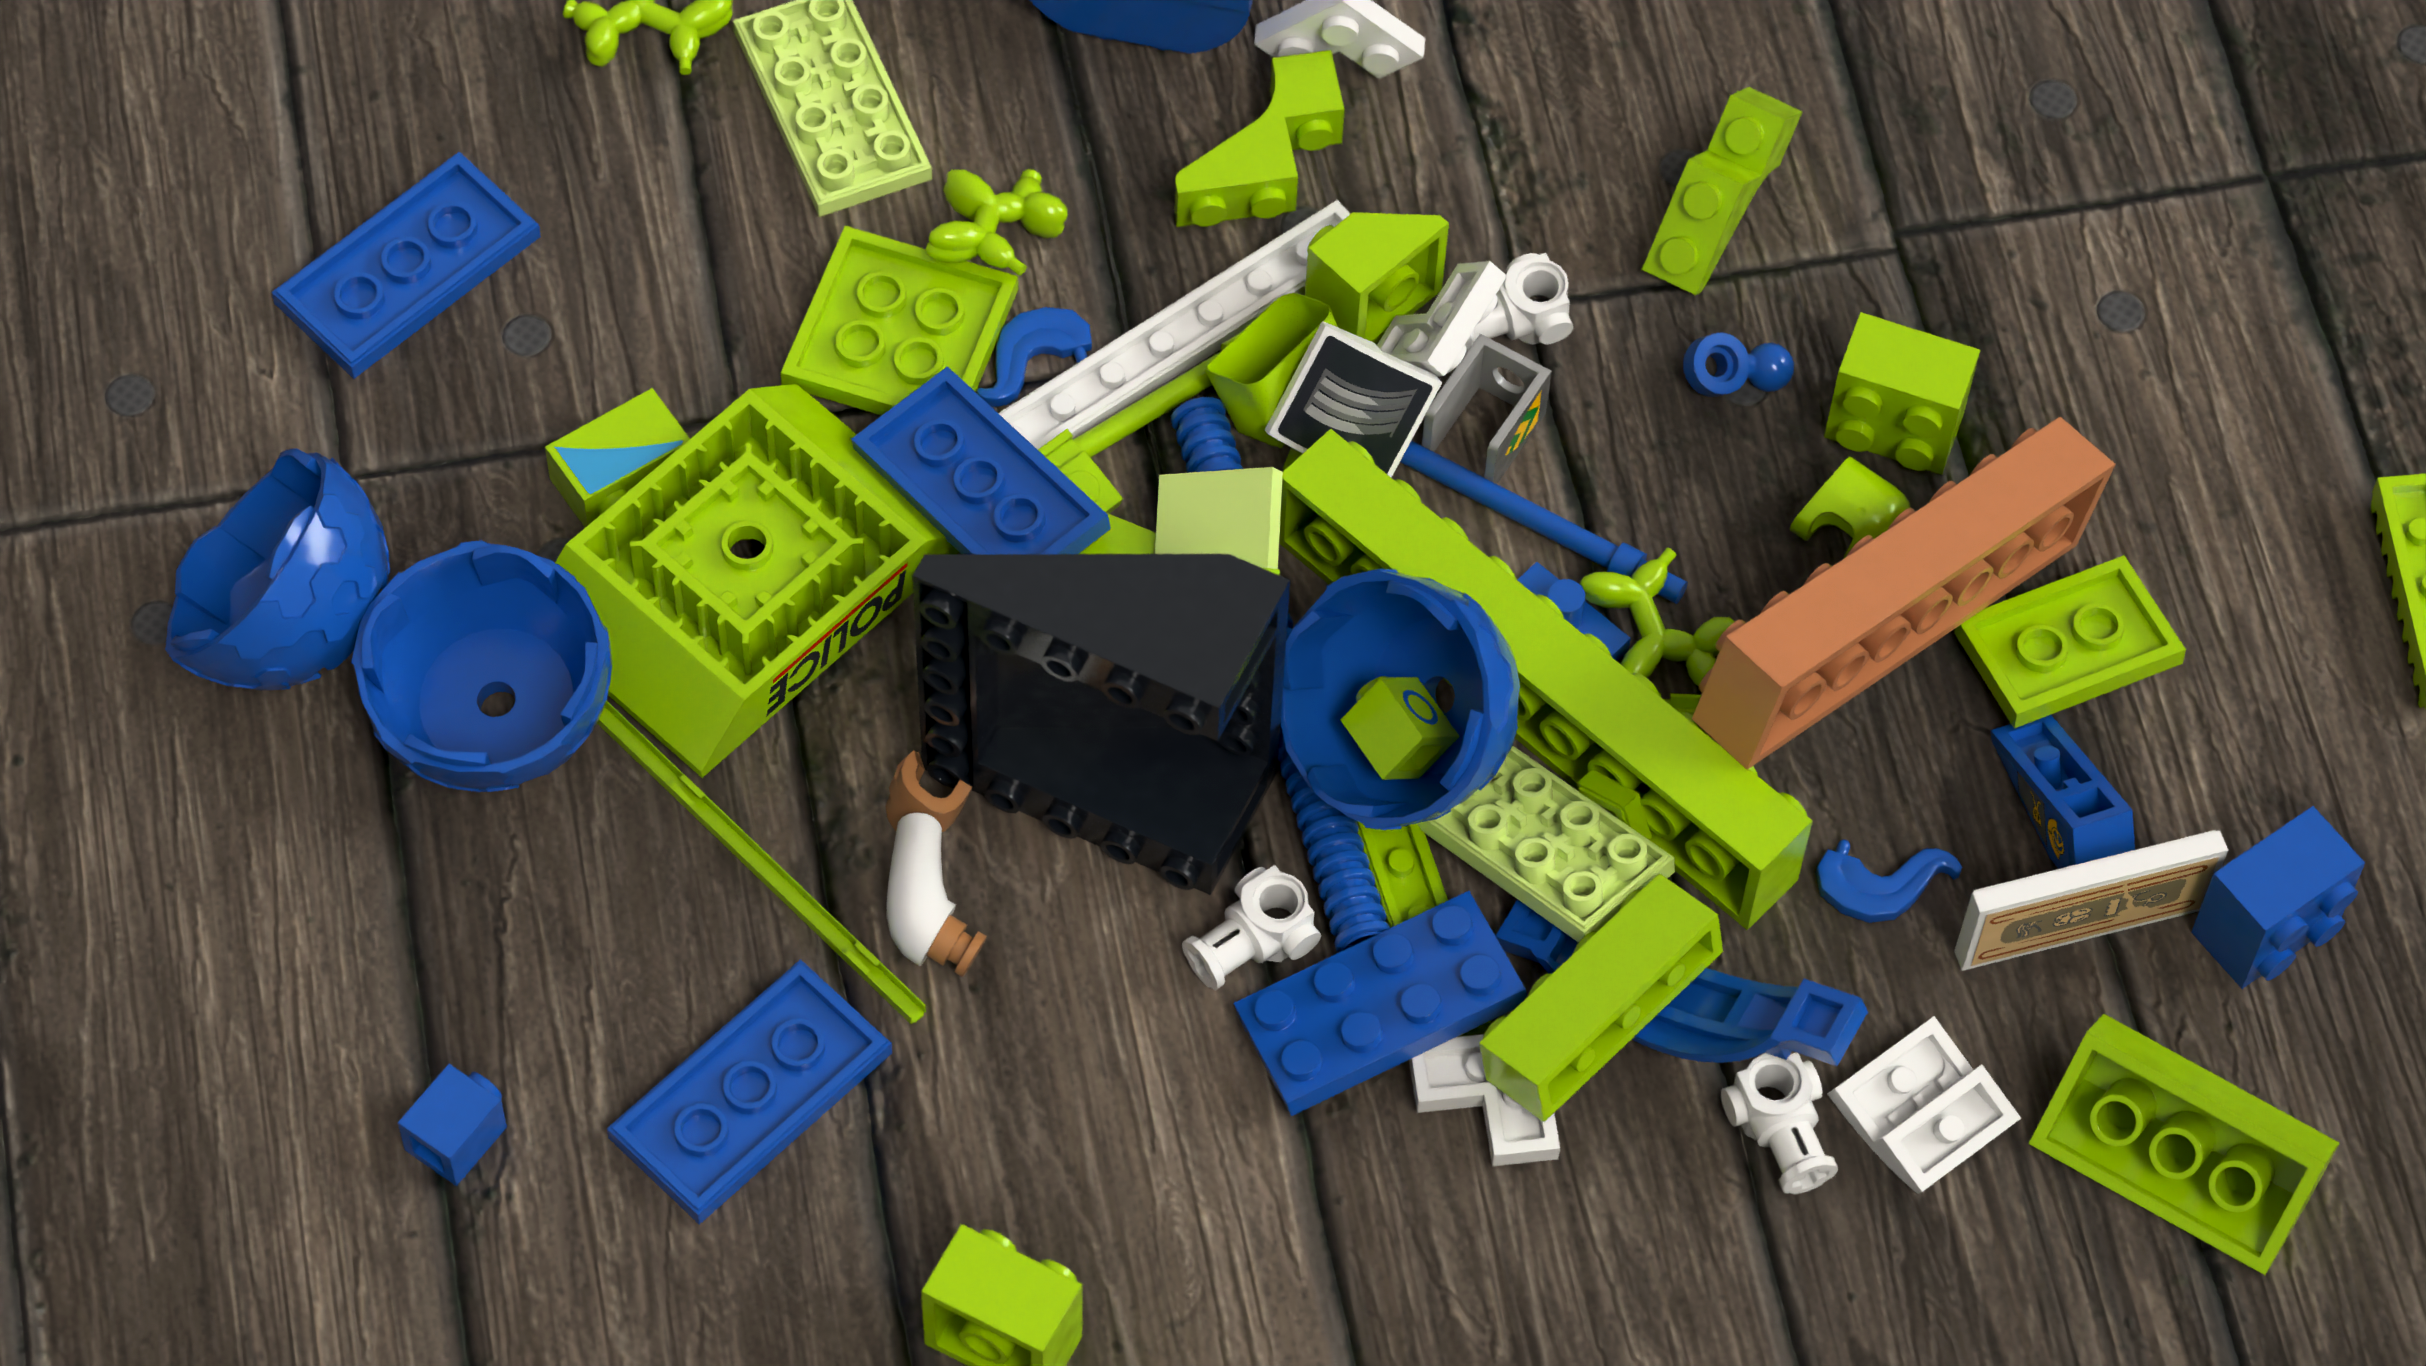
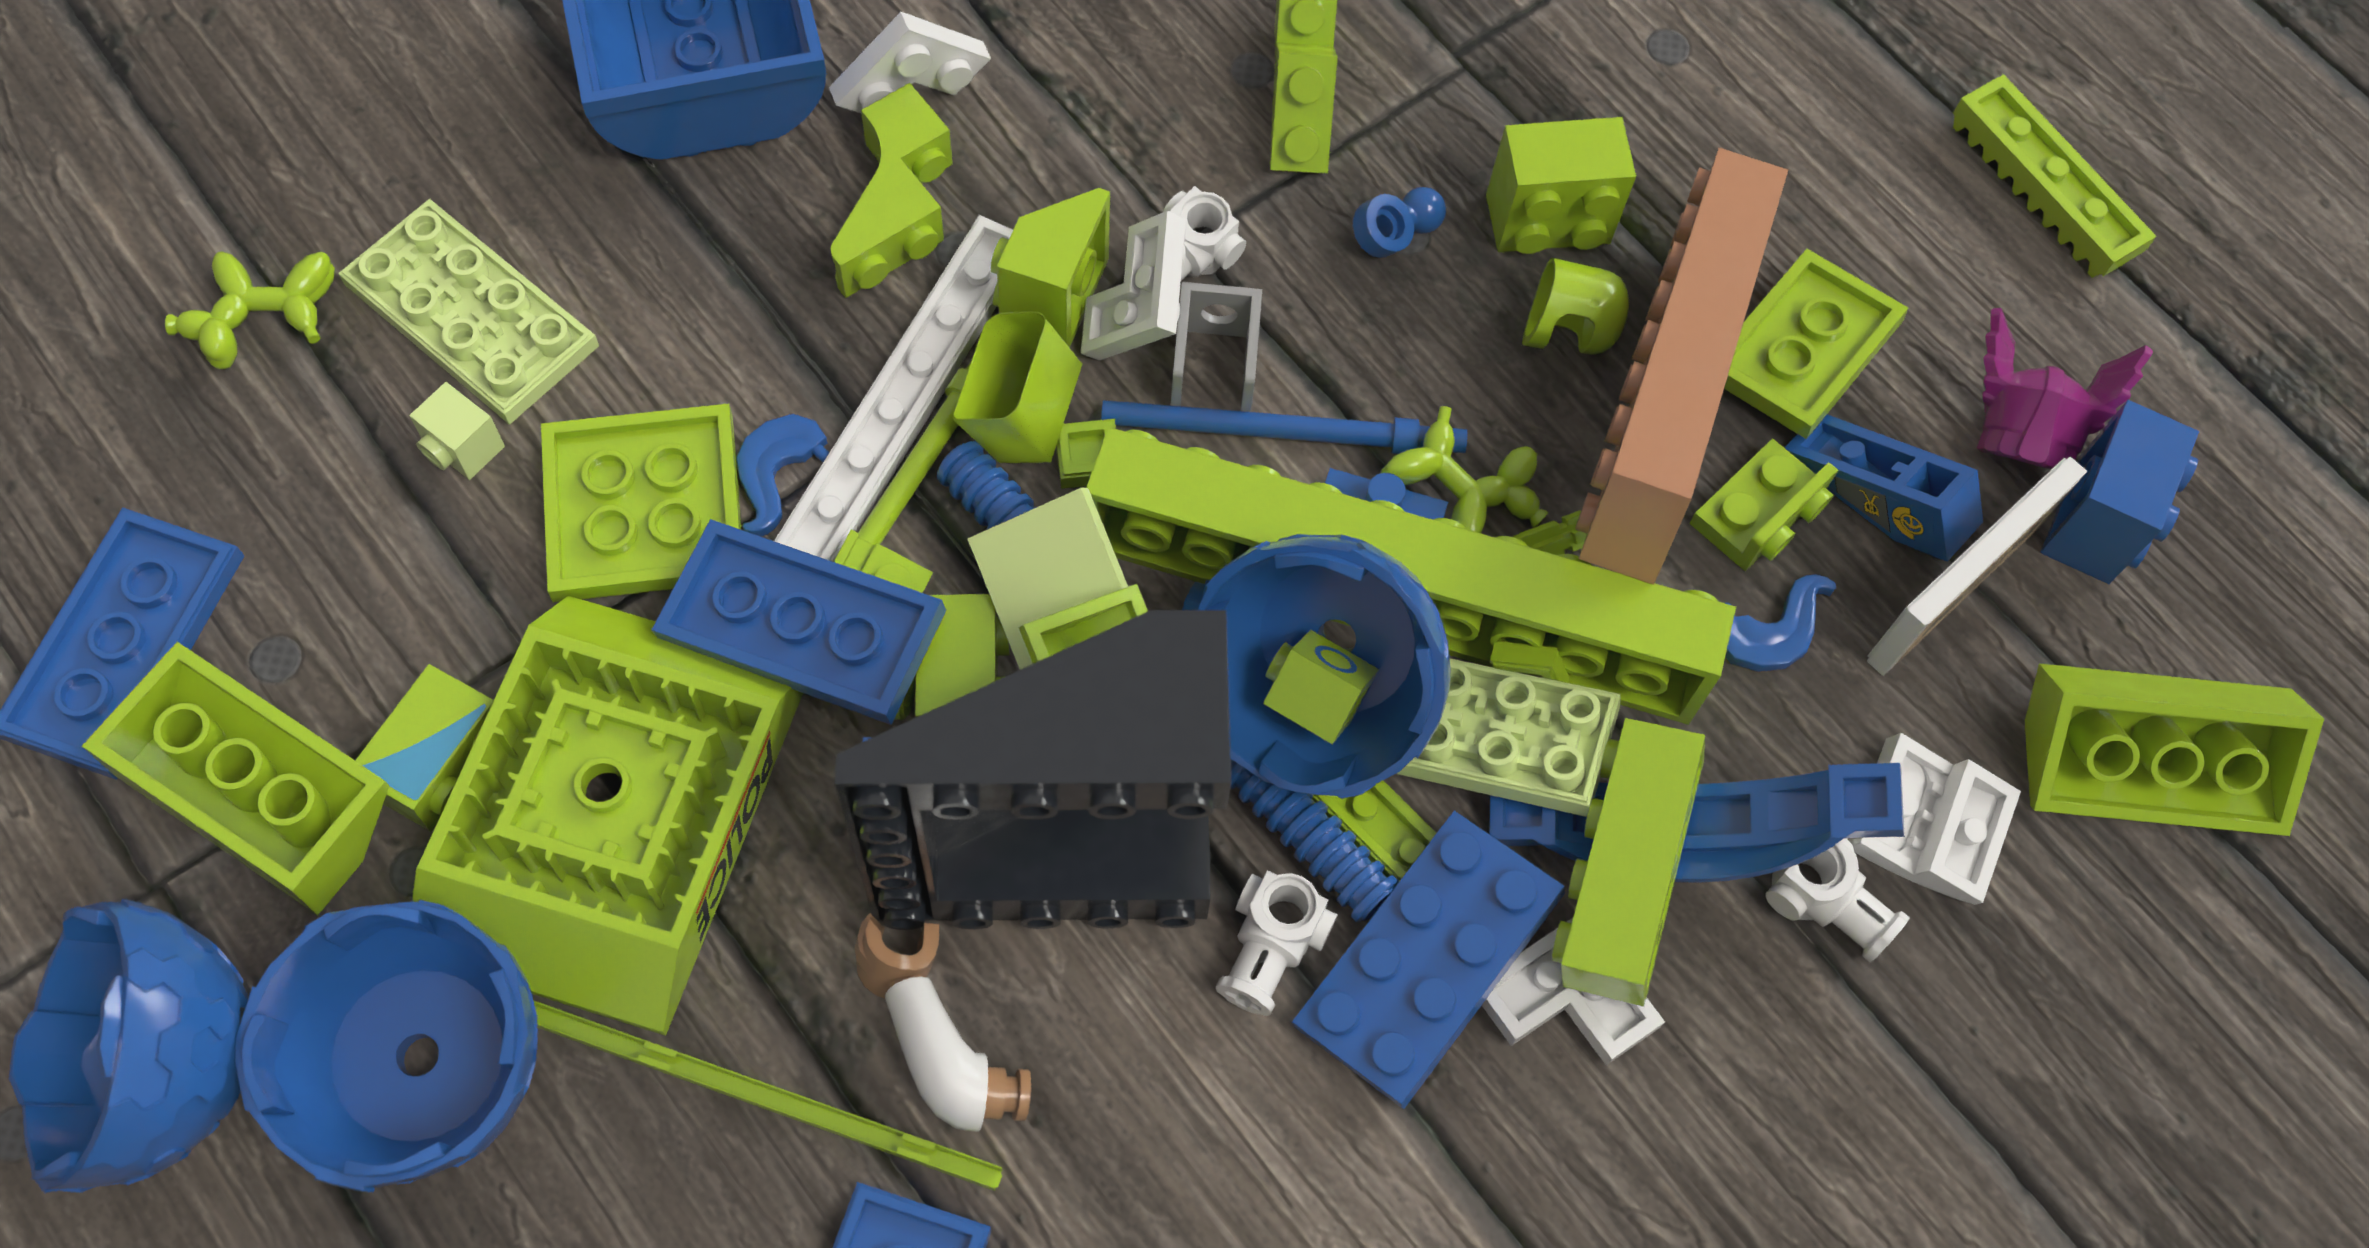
camera: 30 degrees left, 5 degrees up
lime piece [926,169,1068,276] -> none
slope [1265,321,1442,477] -> none
none -> lime slope [82,642,389,915]
none -> yellowish green plate [409,382,505,480]
none -> lime bracket [1689,438,1839,571]
none -> magenta helmet [1977,308,2153,470]

